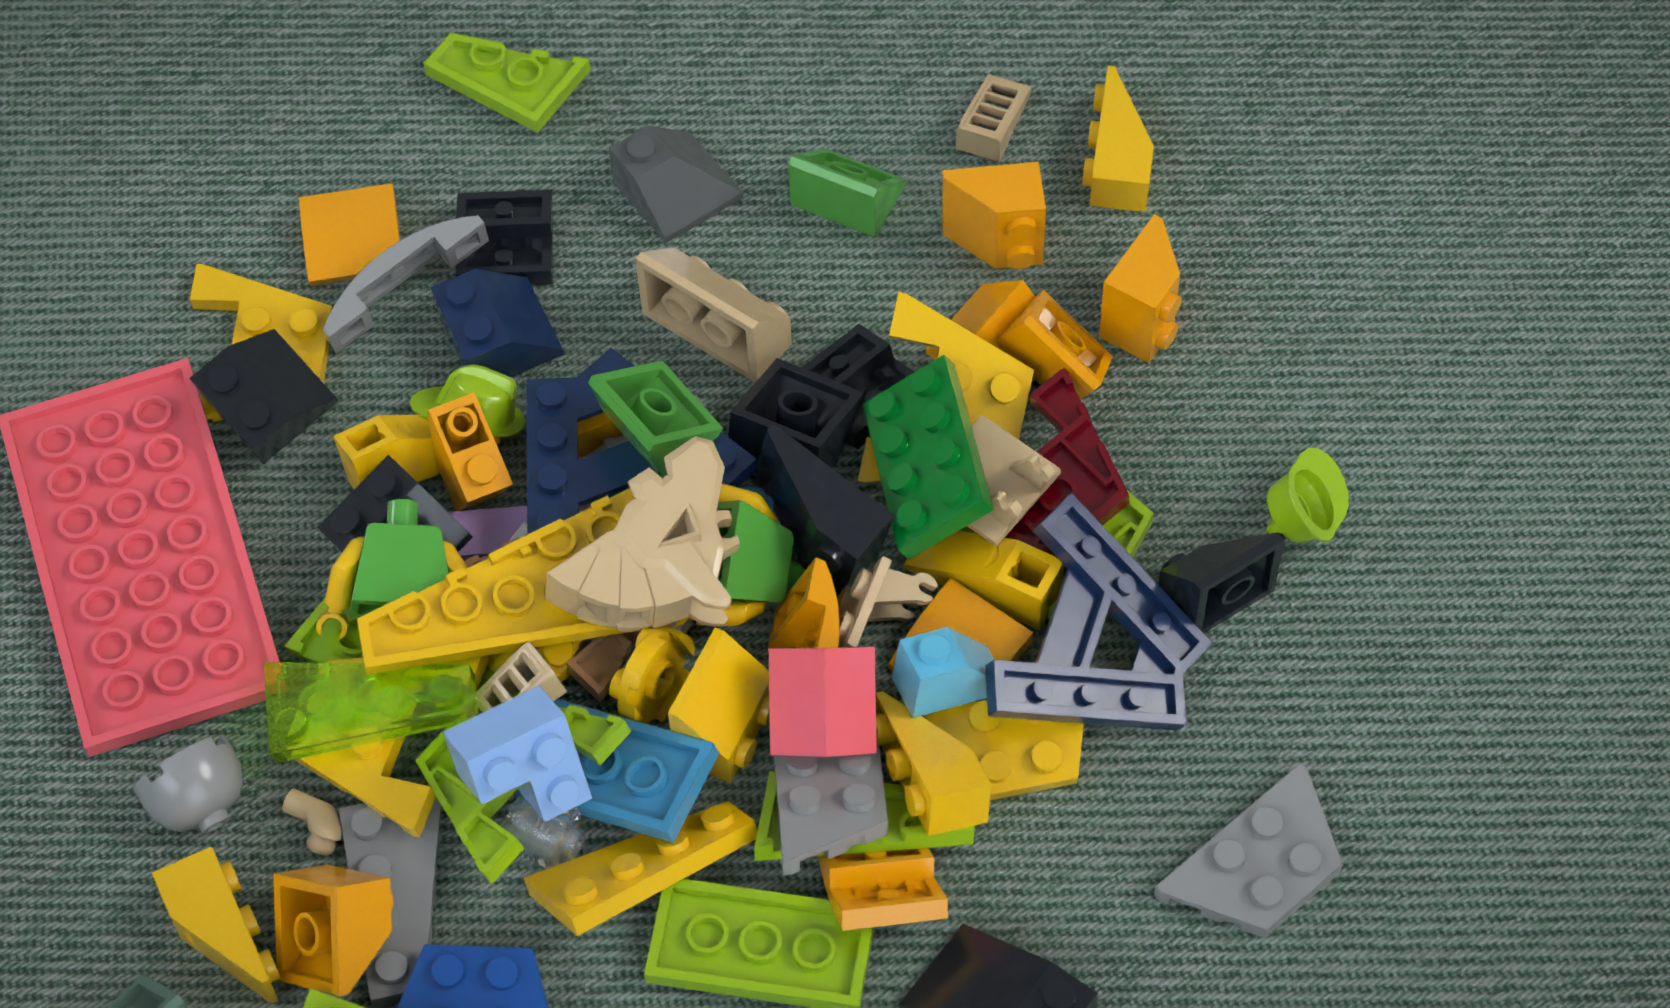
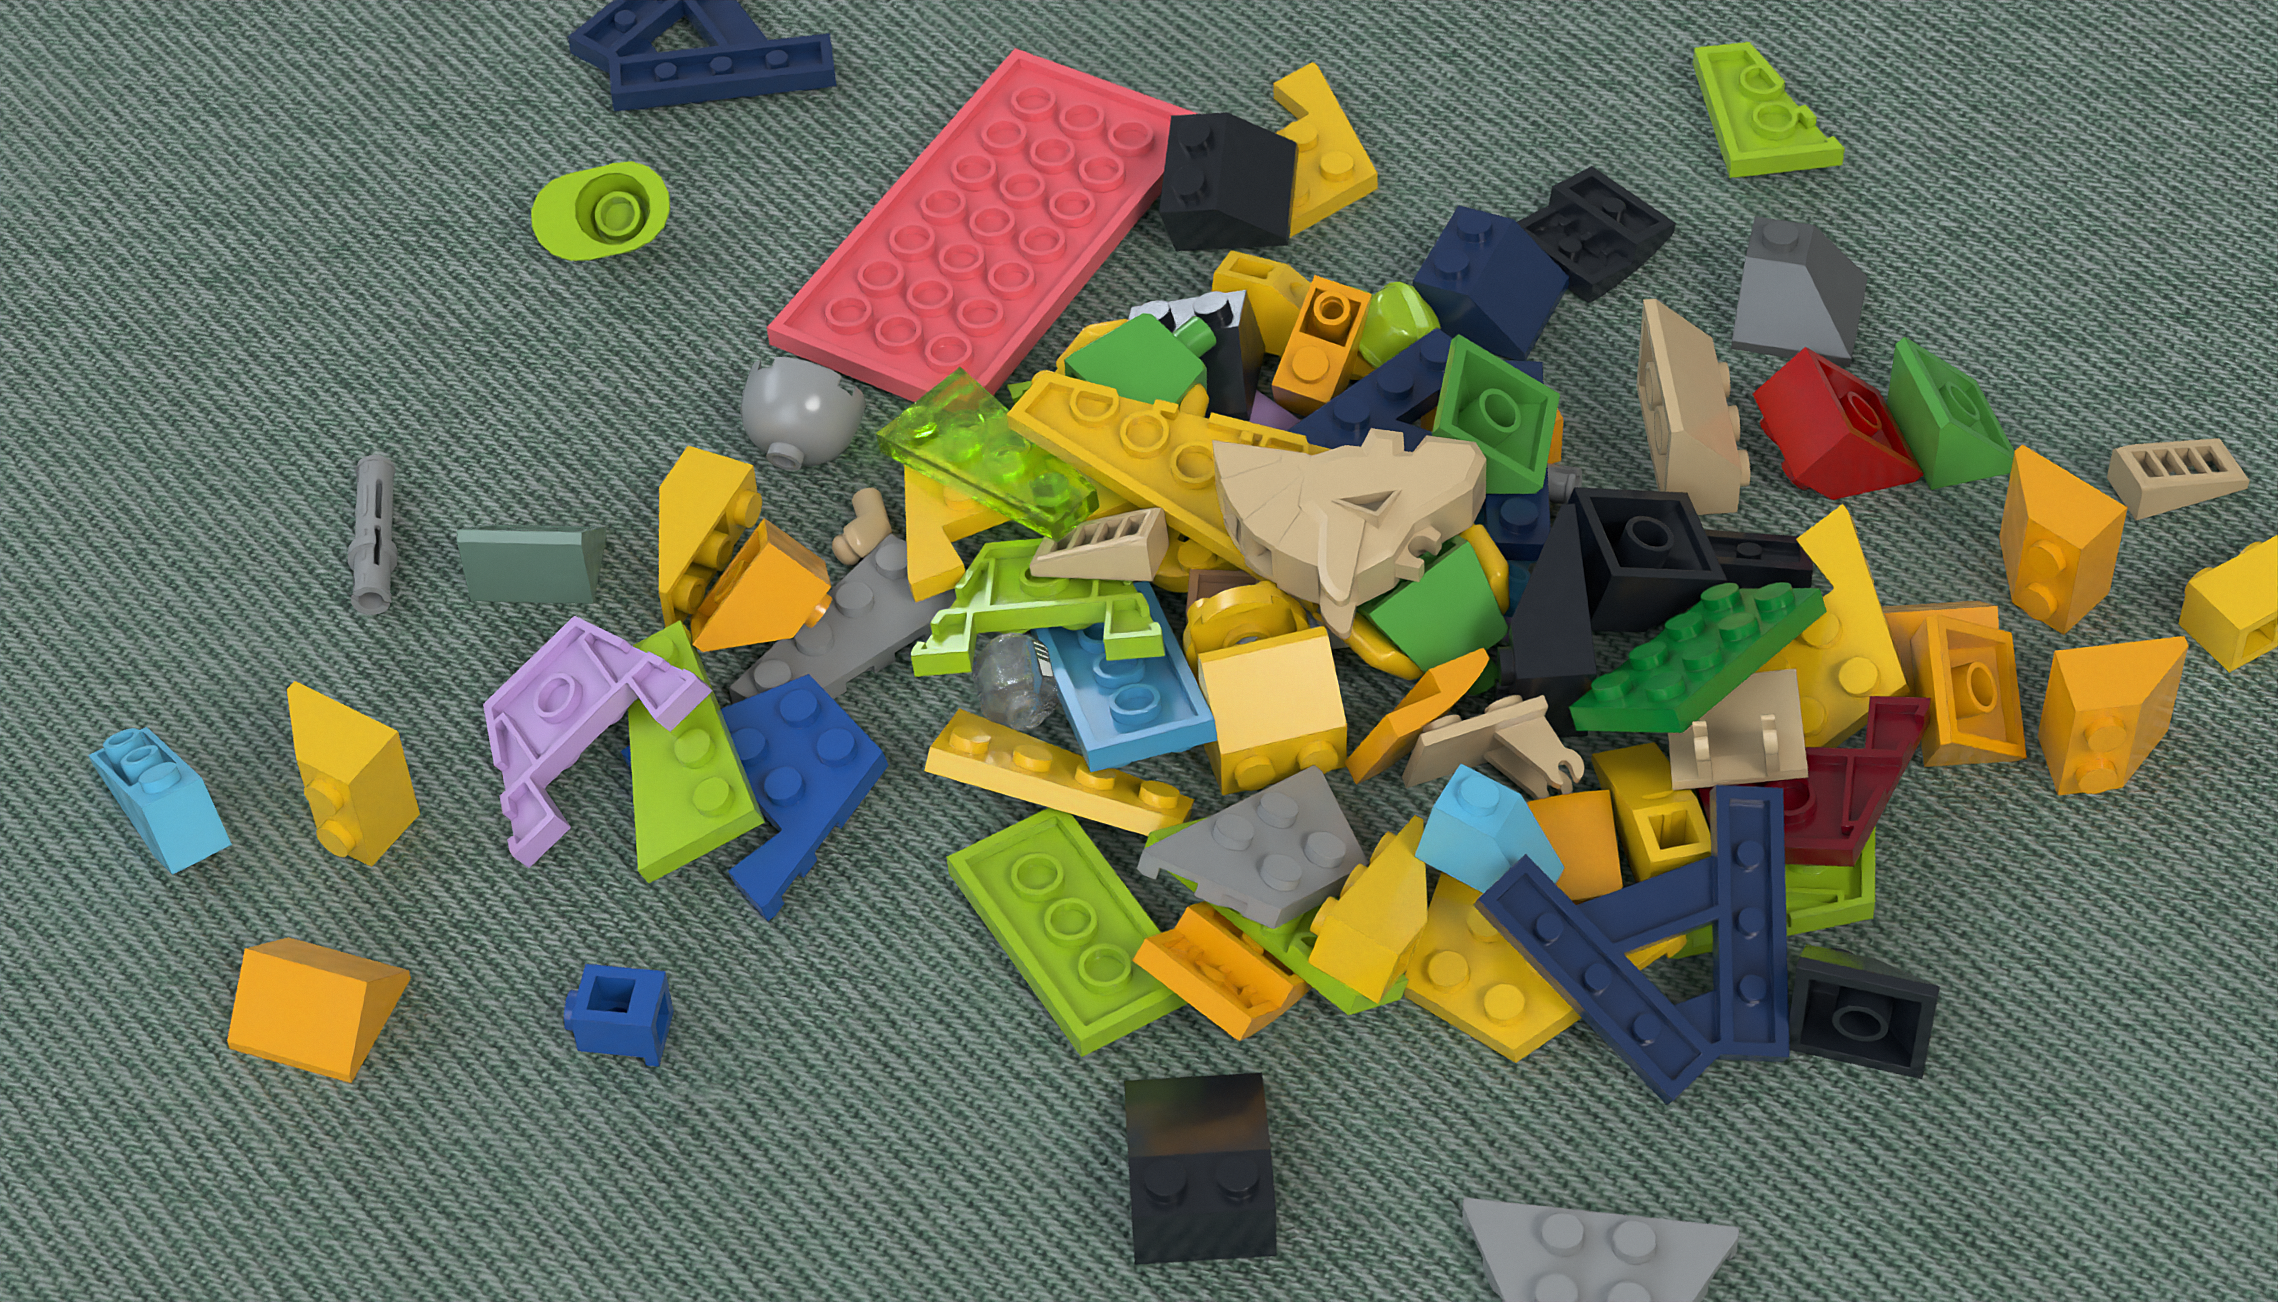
camera: 50 degrees right, 10 degrees down
light orange slope [299,183,400,286] -> none
light grey slope [323,215,489,354] -> none
light blue brick [443,686,592,822] -> none
coral slope [768,647,876,757] -> none
lime piece [1266,448,1349,543] -> none
none -> red slope [1752,347,1924,500]

